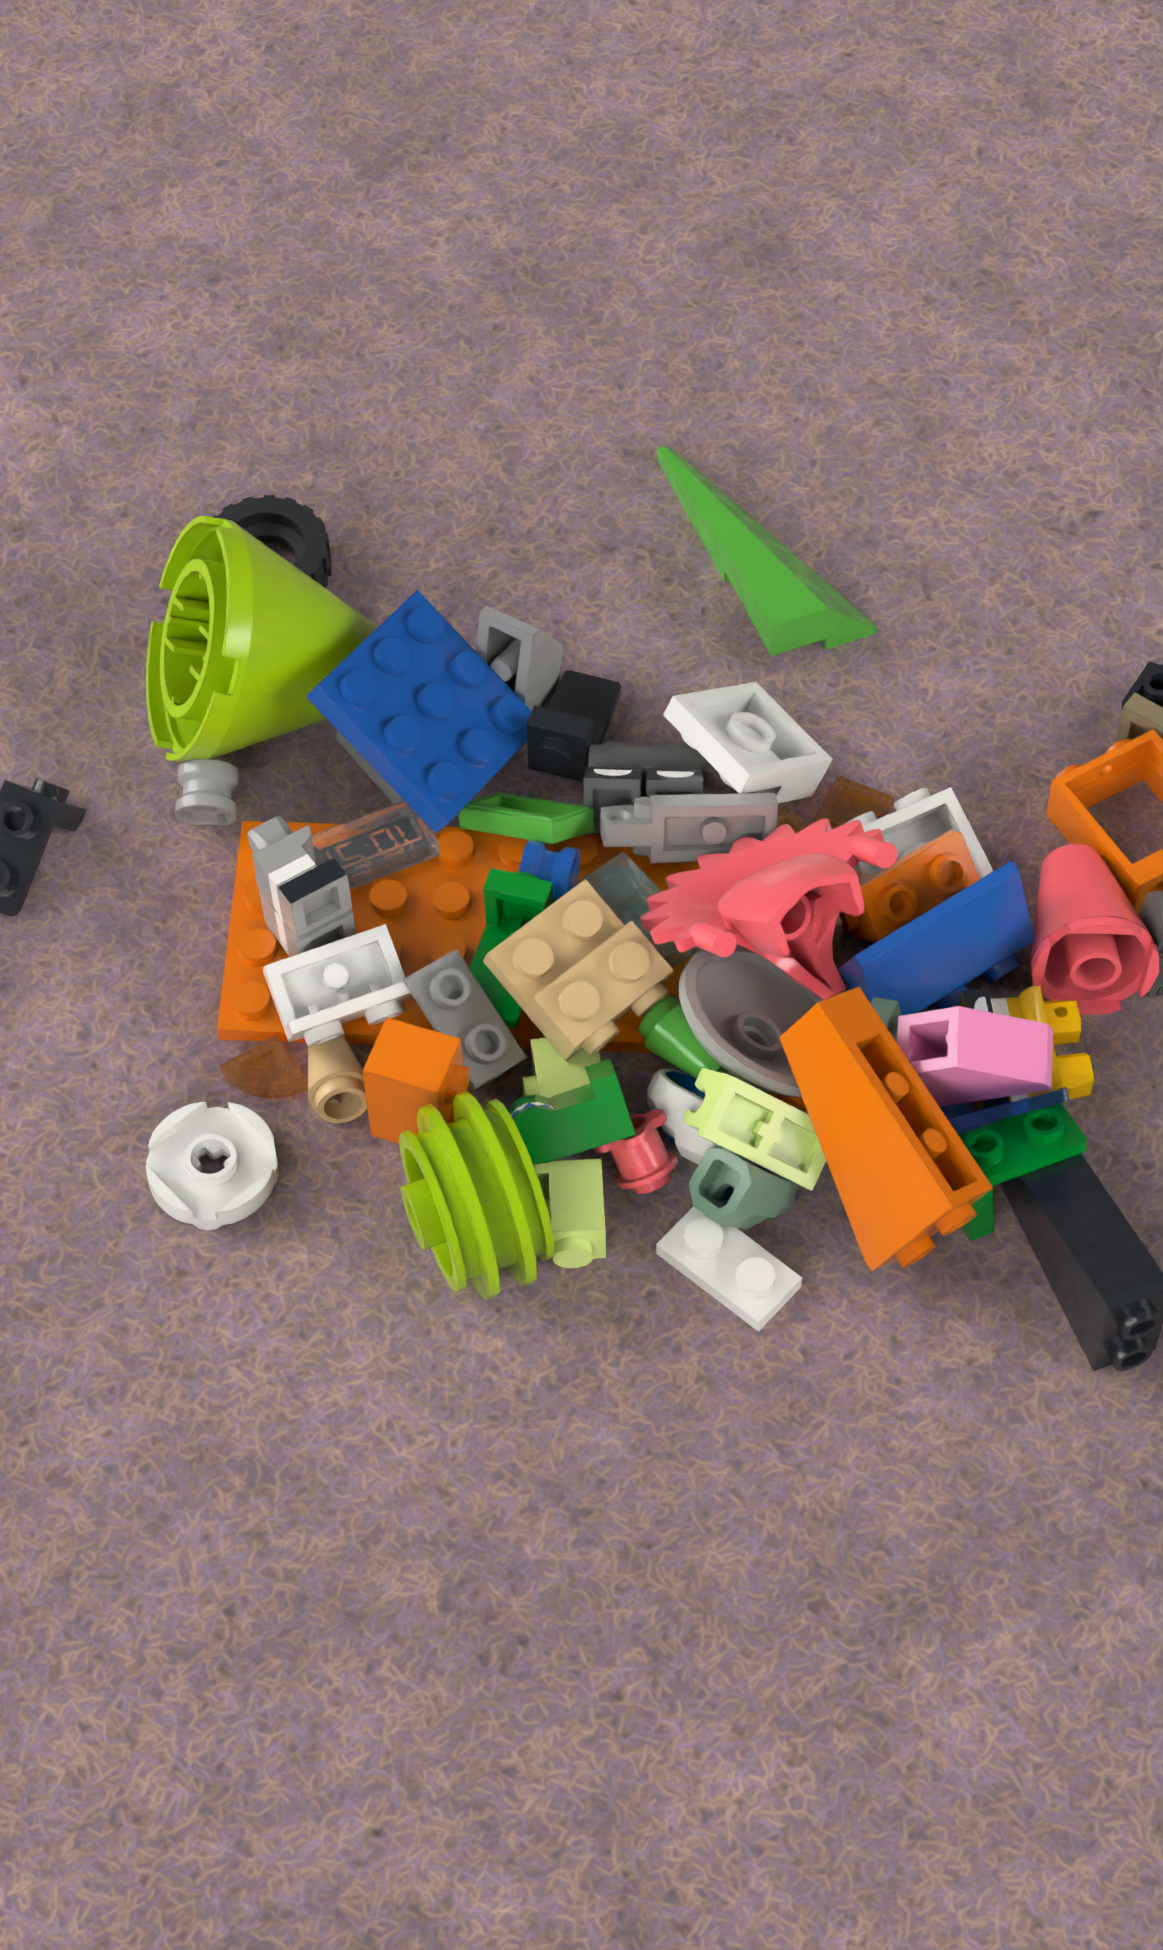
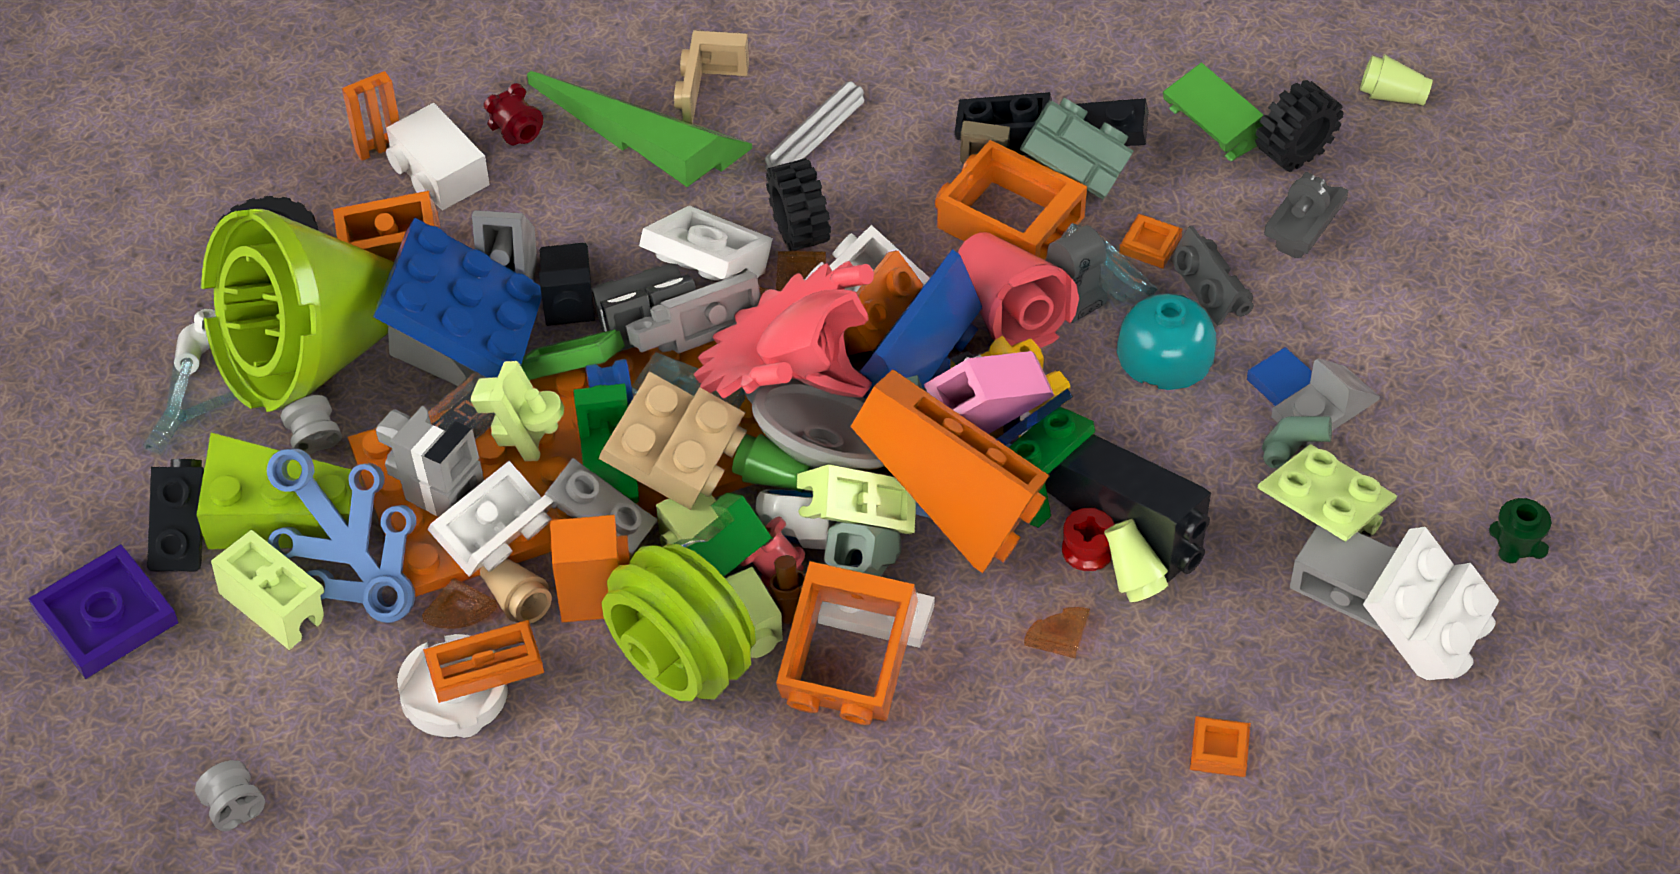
camera: 25 degrees left, 5 degrees down
none -> clear light blue plant [143,358,236,455]
none -> white arm [174,309,216,374]
none -> lime wedge [197,432,364,549]
none -> yellowish green hinge [211,530,324,650]
none -> medium blue plant [267,448,416,623]
none -> orange brick [333,191,441,262]
none -> orange tile [342,71,399,161]
none -> white brick [386,103,490,211]
none -> orange tile [423,620,544,703]
none -> yellowish green hips [471,361,565,461]
none -> dark red brick [483,83,544,146]
none -> tan bracket [674,30,749,124]
none -> axle [765,81,864,170]
none -> black tyre [766,158,831,252]
none -> reddish brown cylinder [768,555,806,625]
none -> orange window [776,561,918,725]
none -> clear orange tile [1024,607,1090,659]
none -> red wheel [1062,508,1115,571]
none -> yellowish green cone [1104,519,1168,602]
none -> orange tile [1190,716,1251,777]

